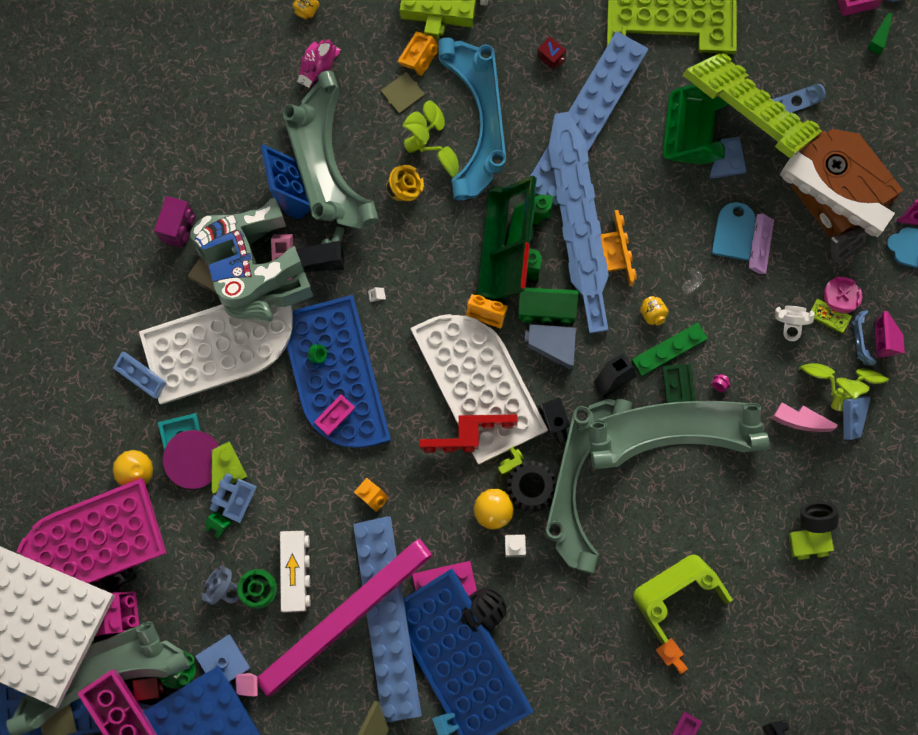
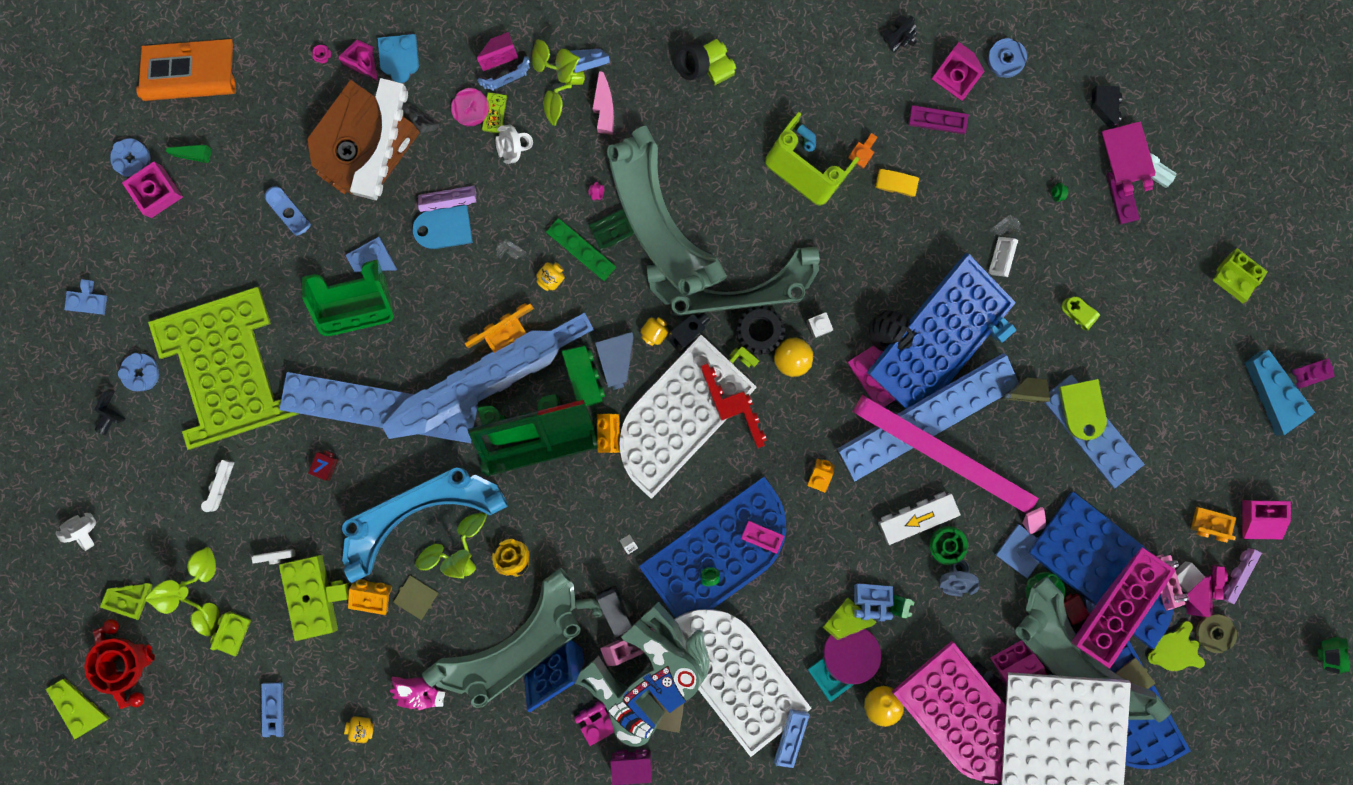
camera: 110 degrees left, 10 degrees up
black slope [594,353,637,398] -> none
lime piece [682,53,822,159] -> none
none -> dark pink plate [574,700,614,746]
none -> yellow head [641,317,669,346]
none -> dark azure arm [796,124,816,152]
none -> yellow slope [875,169,919,197]

